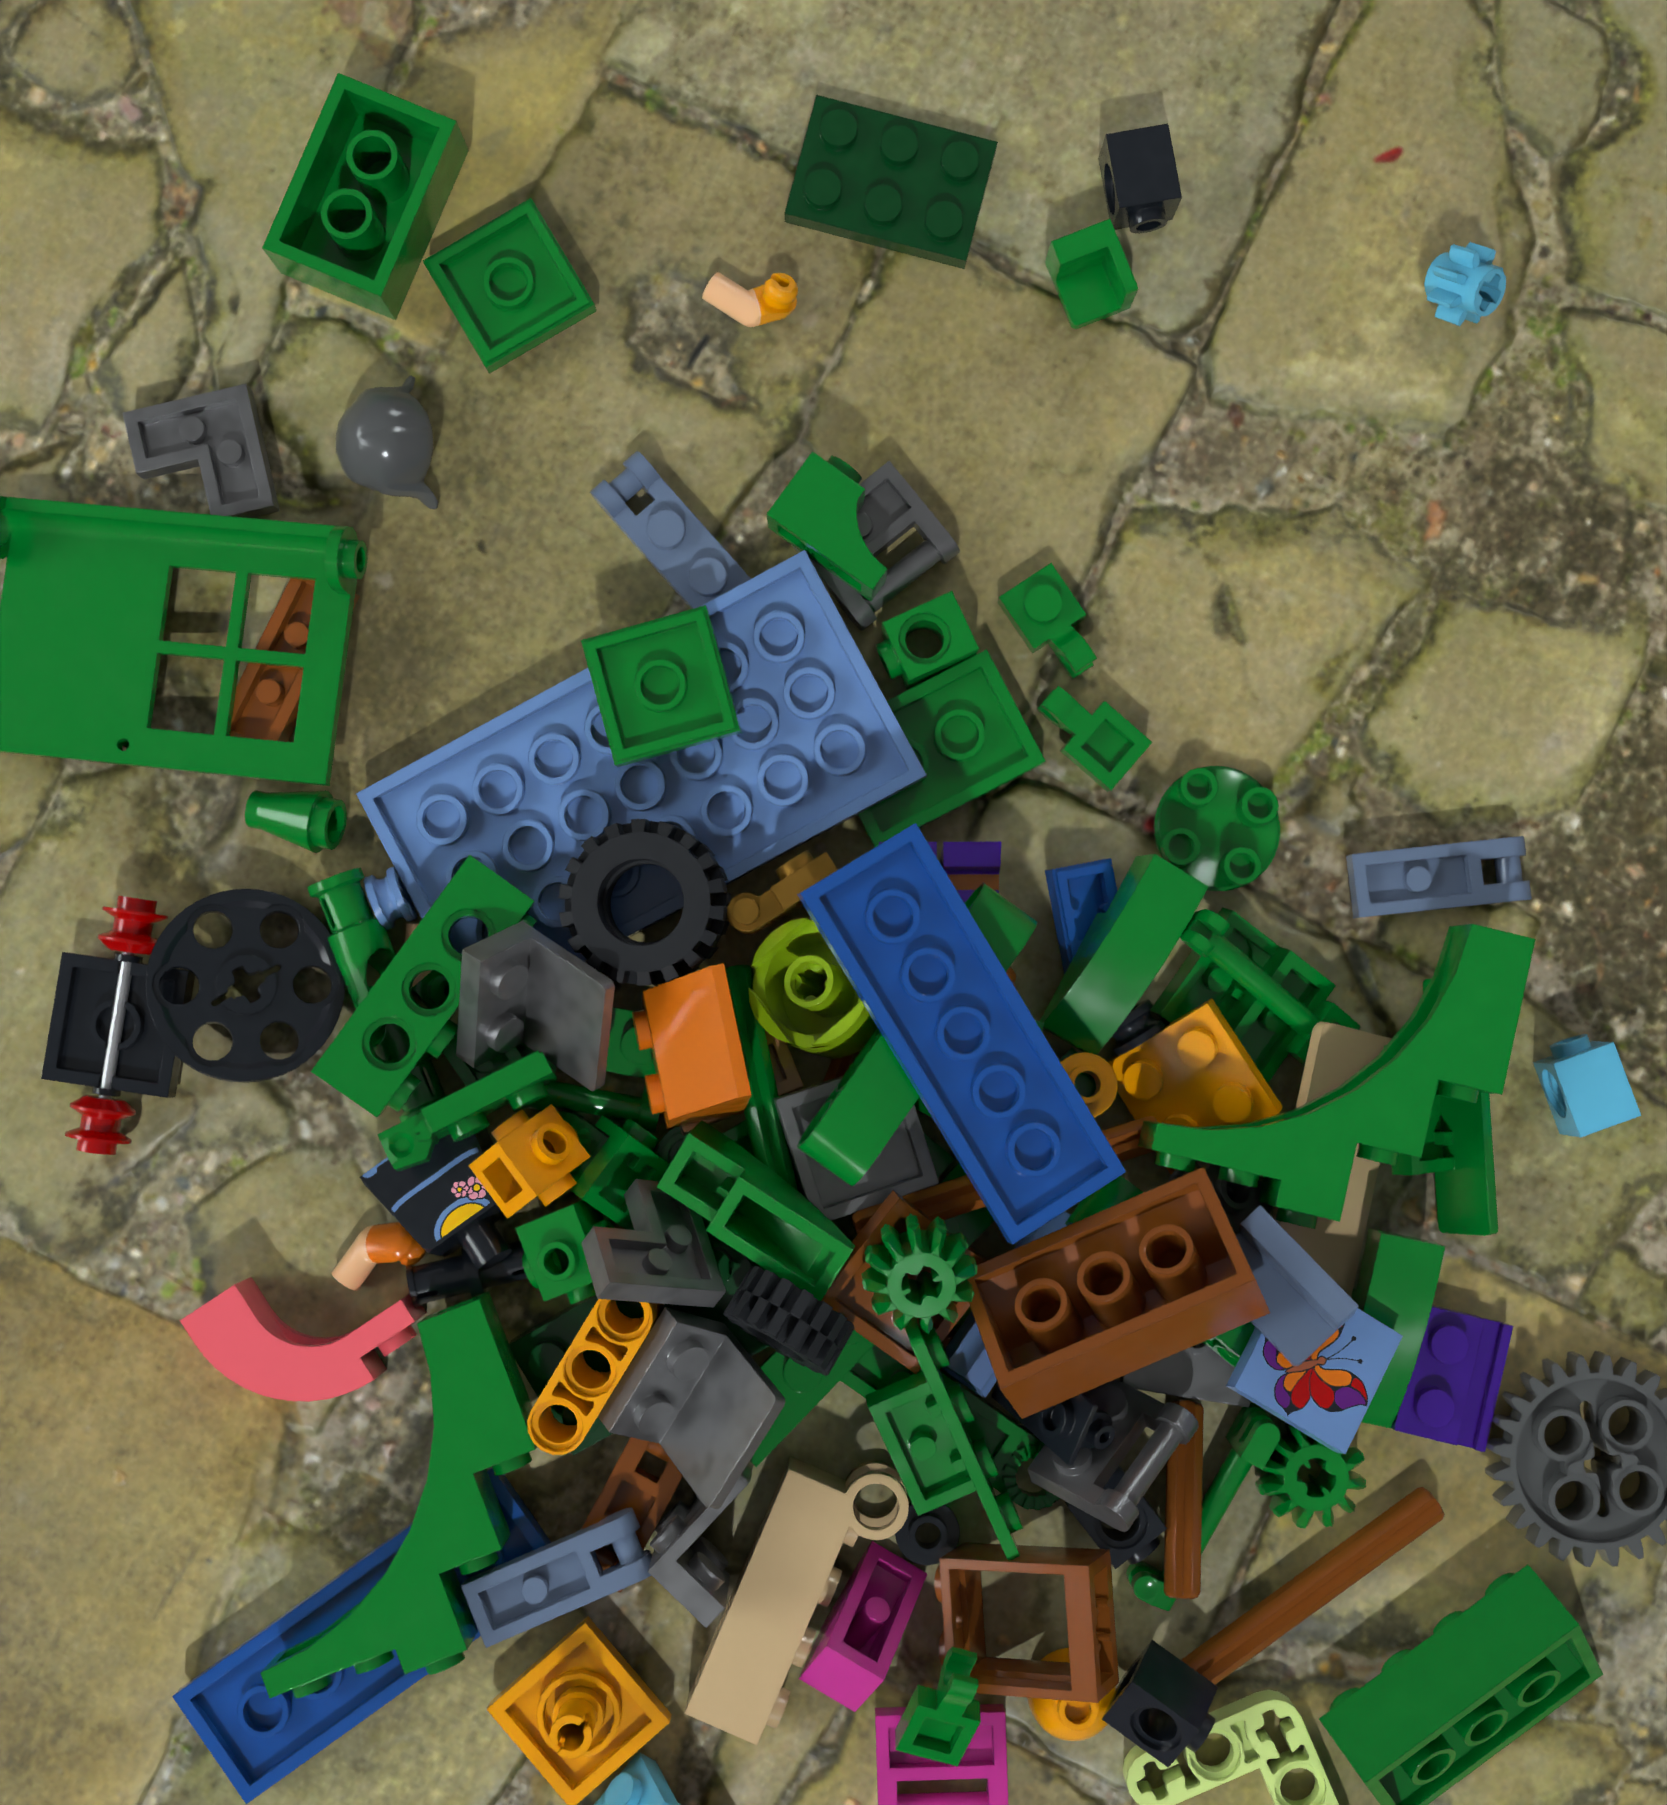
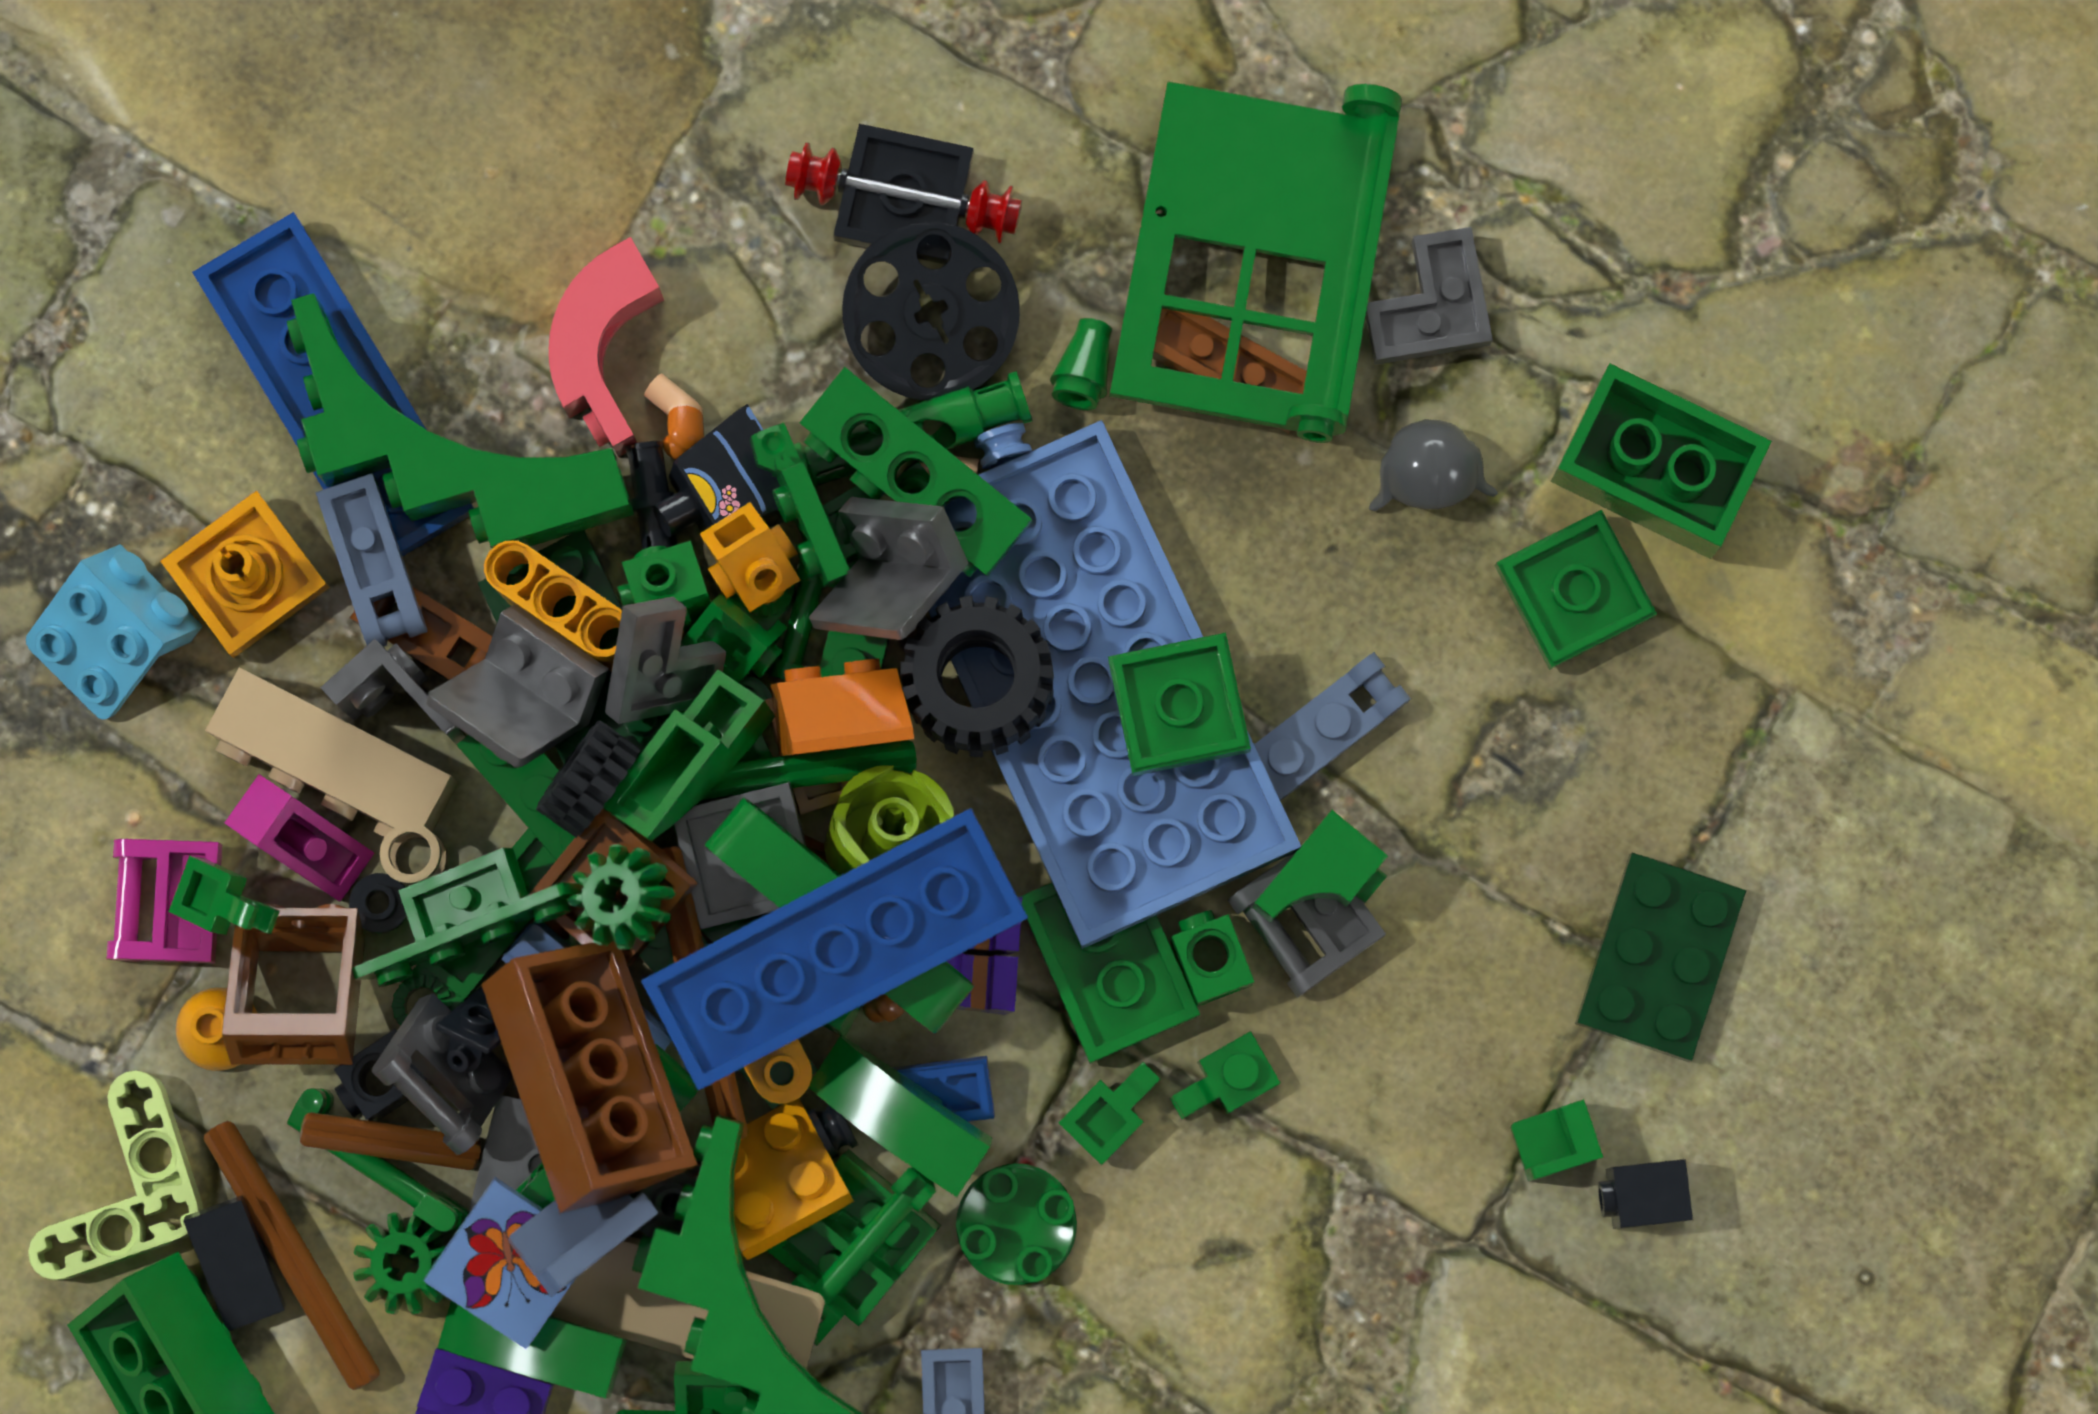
camera: 95 degrees right, 5 degrees down
arm [702,272,798,327] -> none
pearl gold plate [727,850,838,934] -> none
black brick [1102,1640,1218,1767] -> none
none -> black tile [183,1195,286,1331]

